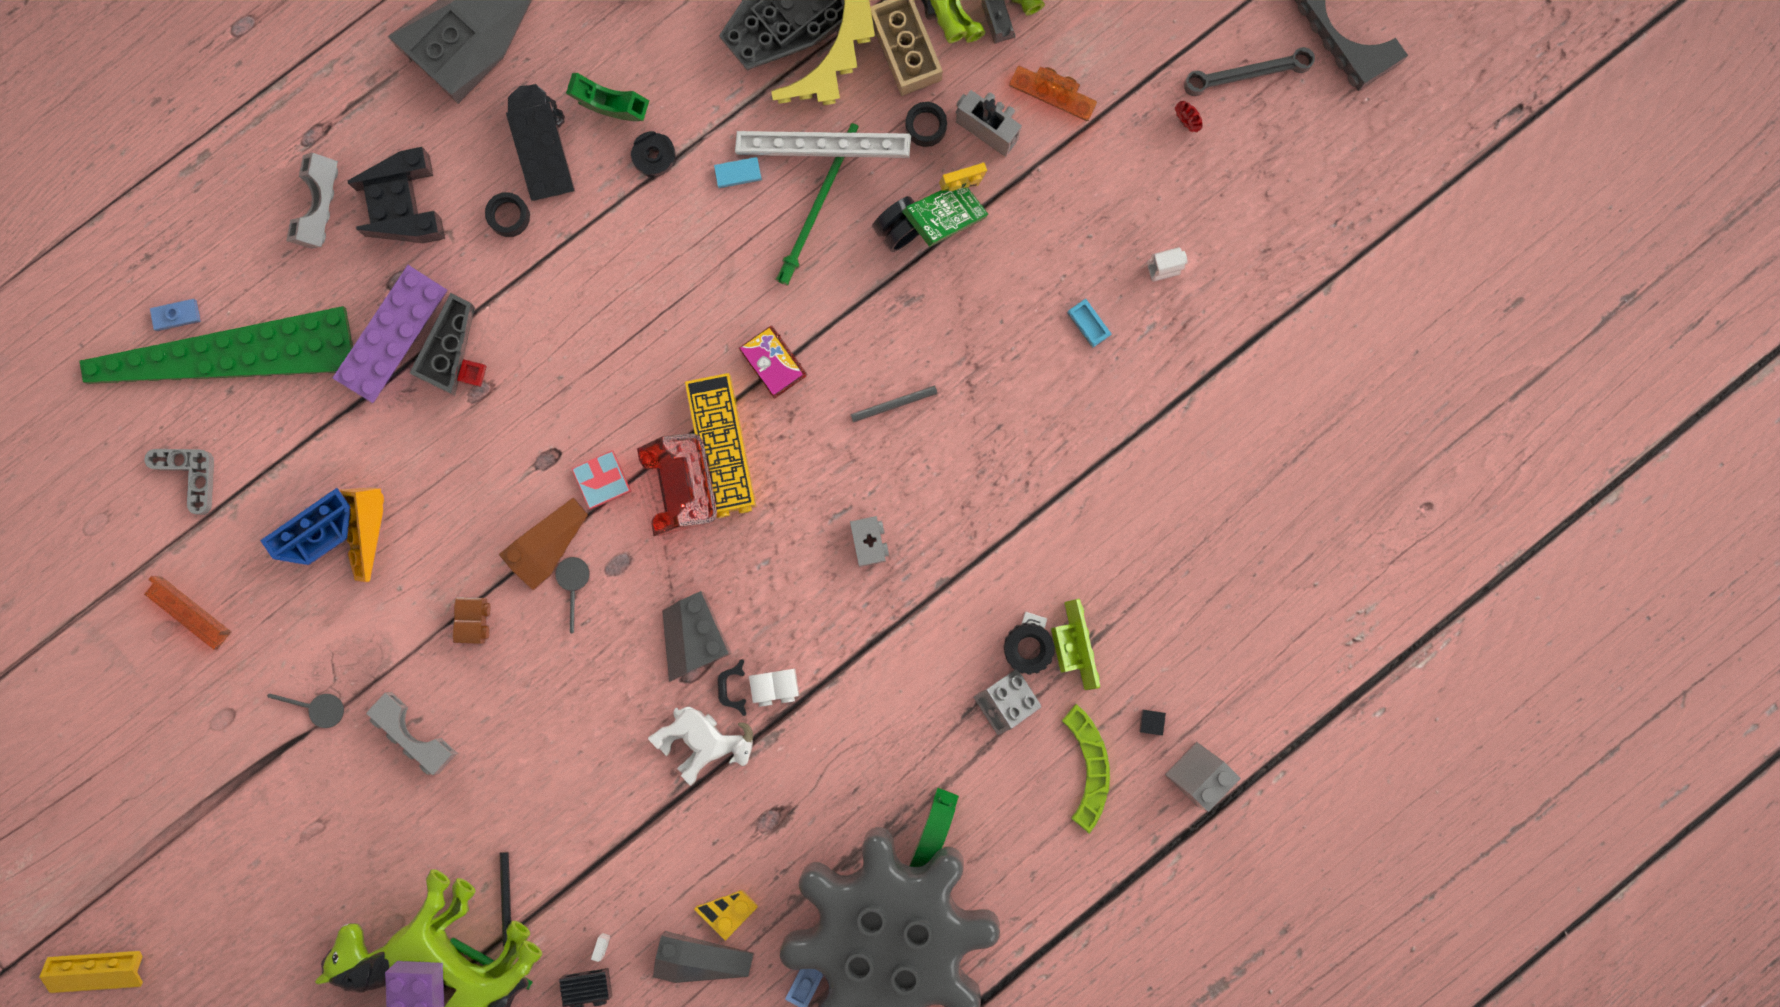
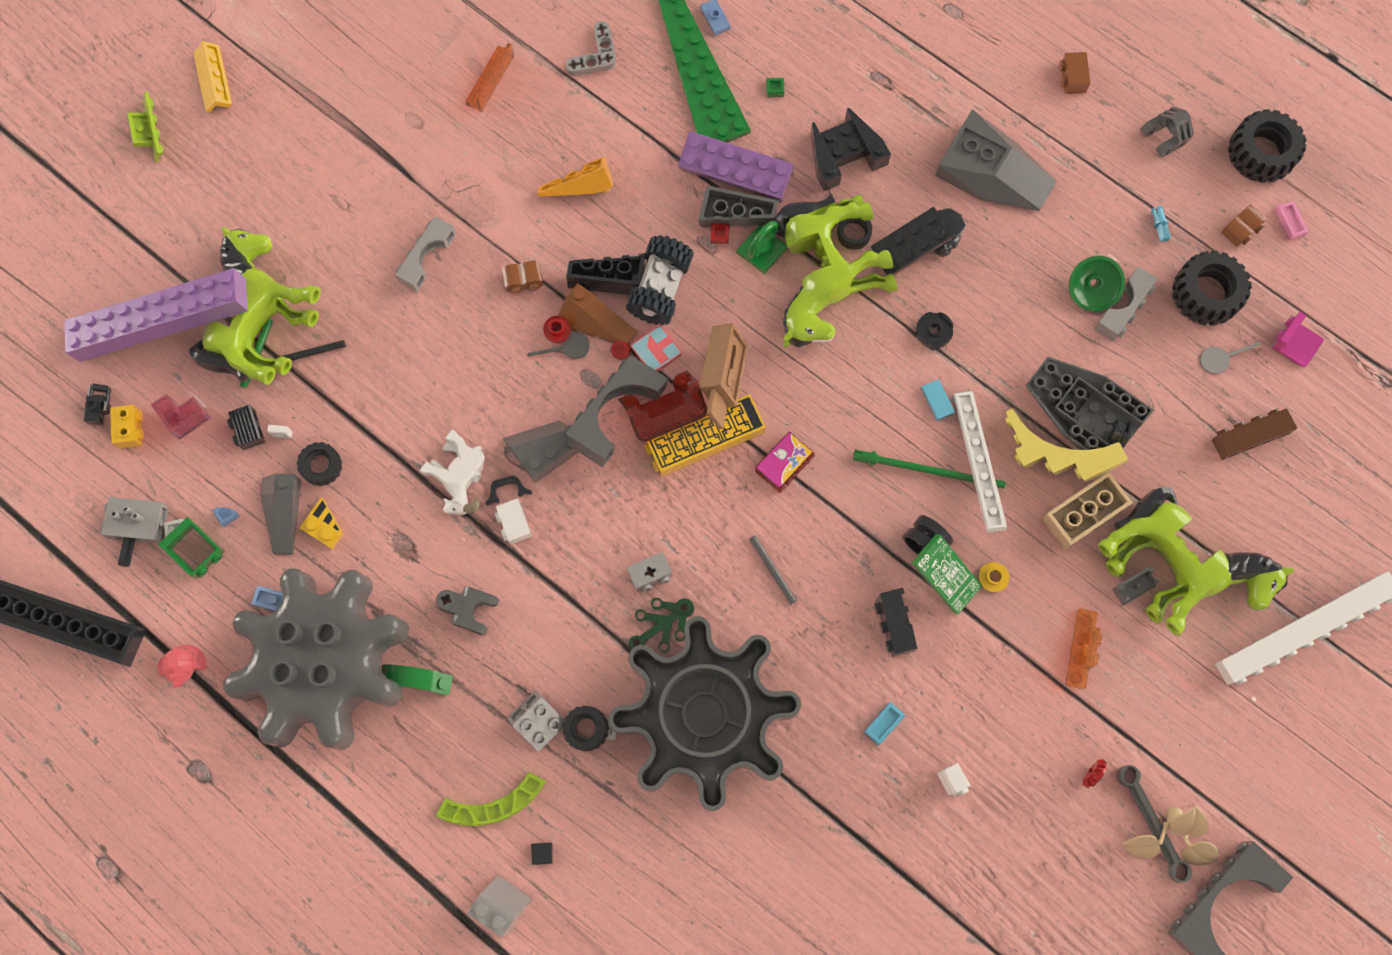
camera: 80 degrees right, 10 degrees down
blue wedge [260,488,351,565] -> none
dark grey piece [267,693,344,728] -> none
light grey arch [286,153,338,249] -> none
green arch [566,73,650,121] -> none
black tyre [905,101,947,147] -> none
yellow wing [939,163,987,191] -> none
light grey piece [955,90,1022,157] -> none
lime bracket [1051,599,1100,690] -> none
none -> black tyre [297,442,342,486]
none -> dark grey piece [436,586,499,635]
none -> red plate [543,316,571,343]
none -> dark grey arch [564,356,668,468]
none -> black wedge [566,253,646,295]
none -> dark grey brick [608,616,801,812]
none -> red tile [611,341,630,359]
none -> black plate [626,235,694,325]
none -> dark green plant [629,598,694,654]
none -> medium nougat piece [699,323,748,429]
none -> green tile [736,221,788,275]
none -> green tile [766,78,785,97]
none -> lime animal [774,195,897,348]
none -> black wedge [874,588,918,657]
none -> yellow piece [979,562,1010,592]
none -> tan plant [1121,806,1218,865]

